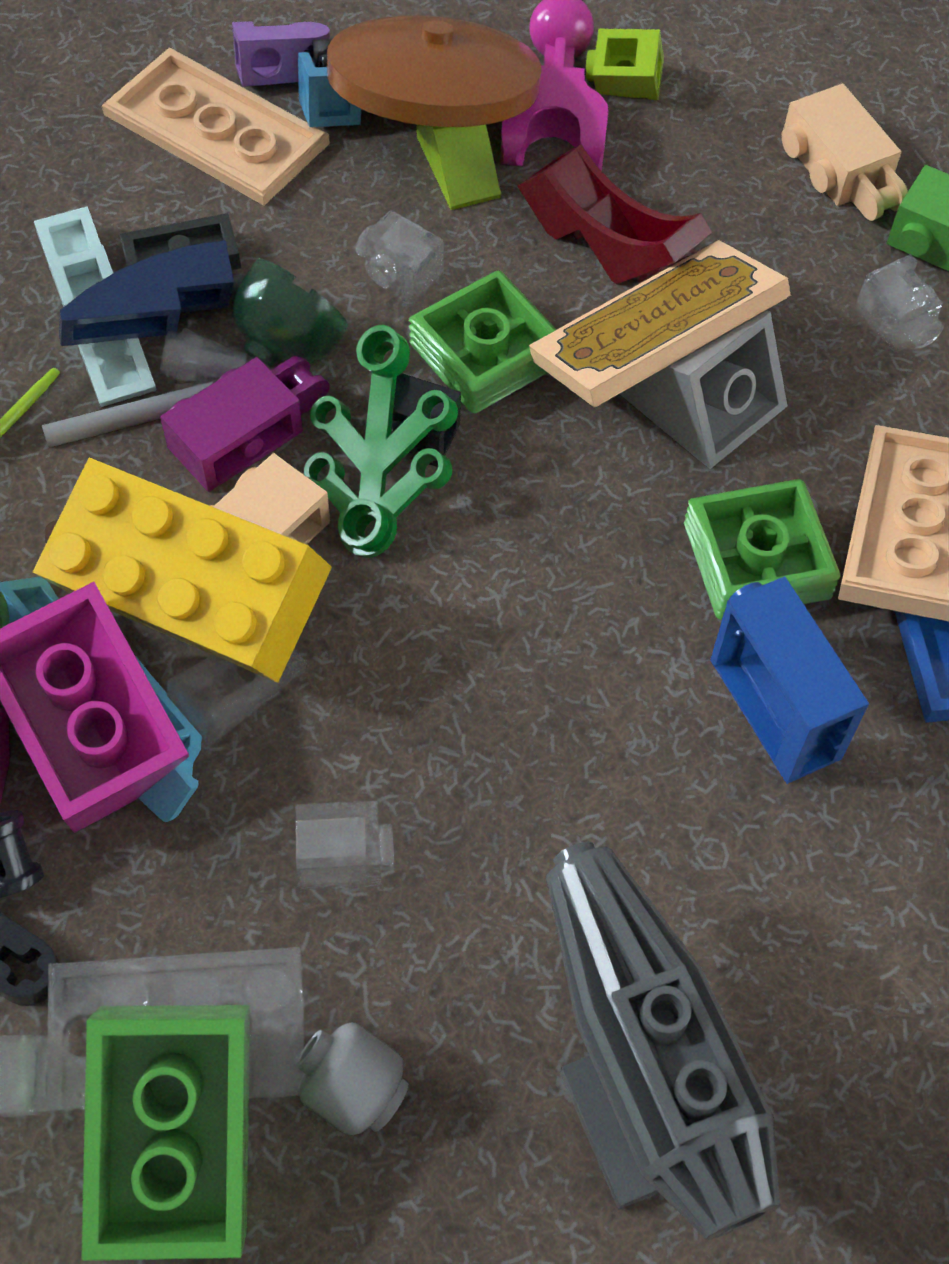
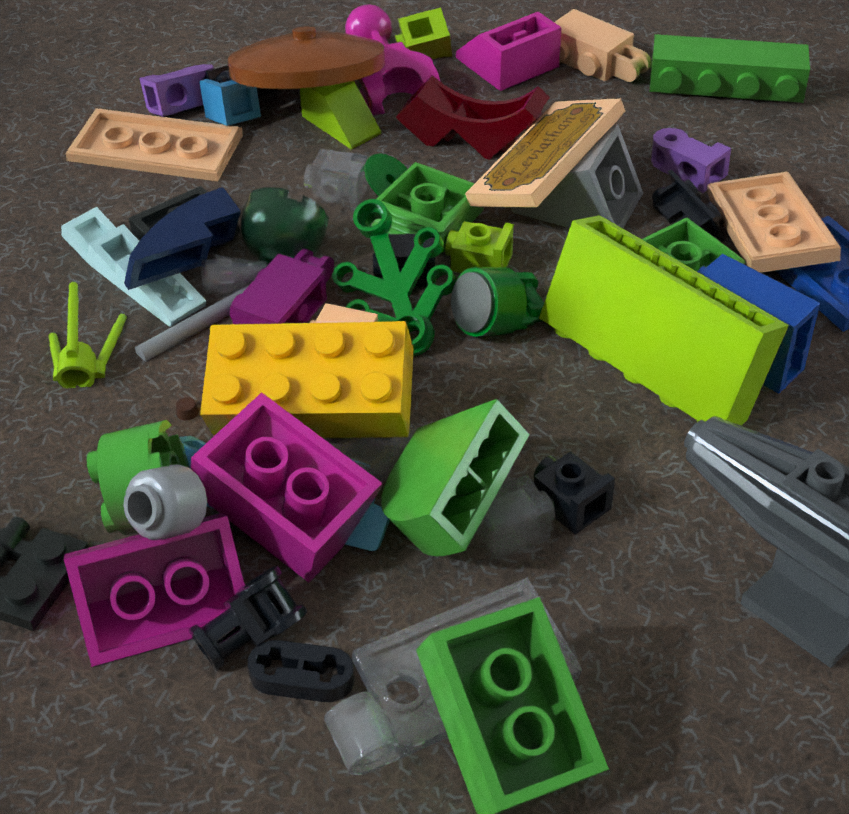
camera: 20 degrees left, 15 degrees down
light grey head [295,1022,409,1135] -> none
clear brick [855,254,944,353] -> none
none -> green piece [364,153,407,196]
none -> bright green brick [381,399,530,557]
none -> lime brick [445,221,514,273]
none -> green piece [451,267,544,337]
none -> dark pink slope [456,12,562,91]
none -> black brick [532,451,615,535]
none -> lime brick [539,215,789,426]
none -> medium lavender leg [651,128,731,193]
none -> black hinge [652,169,725,242]

